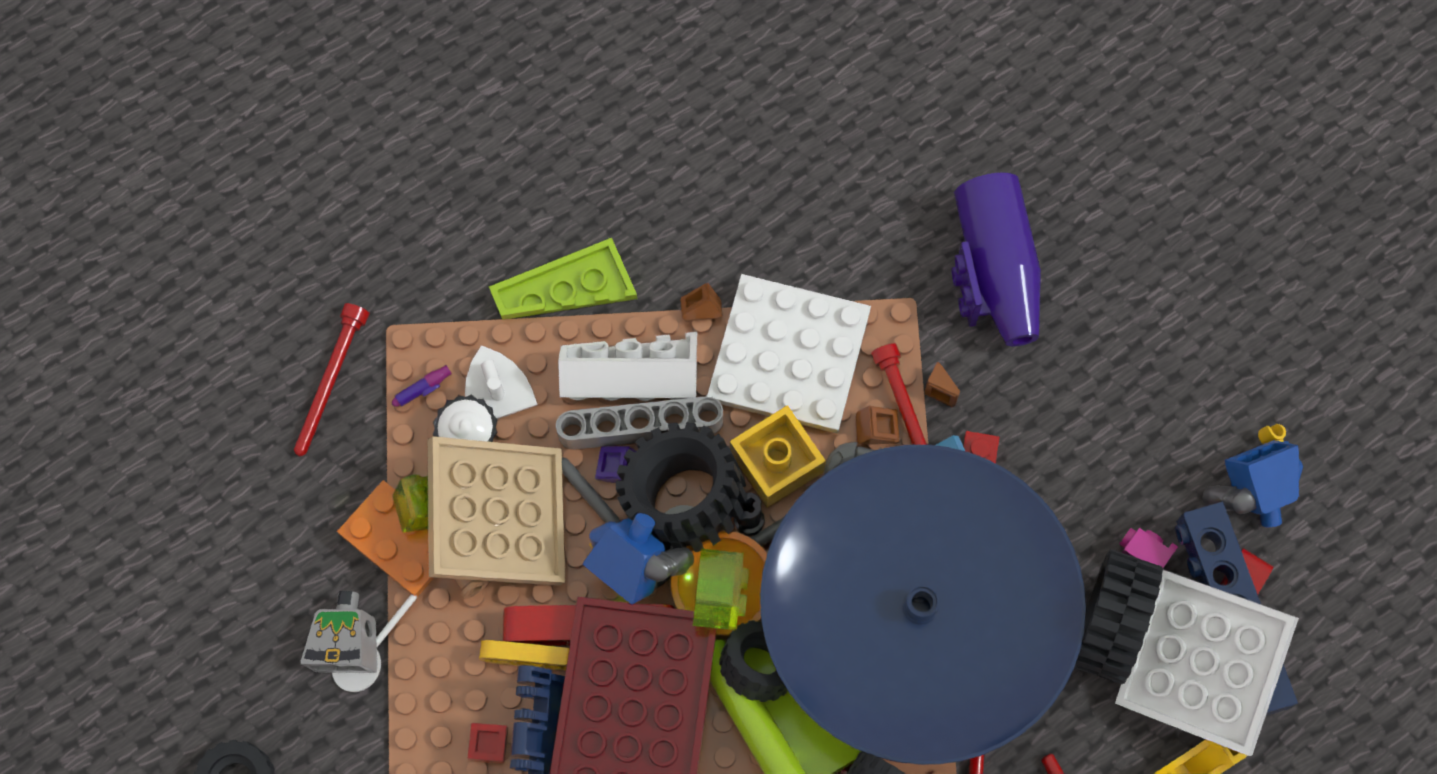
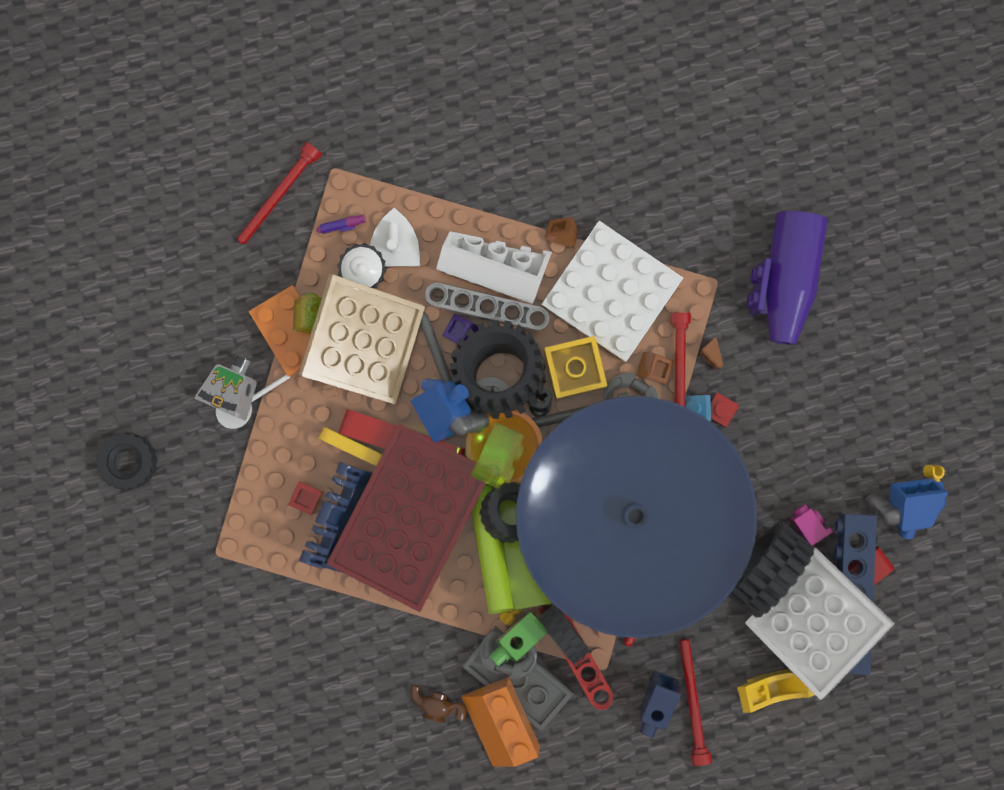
camera: 20 degrees right, 15 degrees up
lime wing [489,238,638,320] -> none

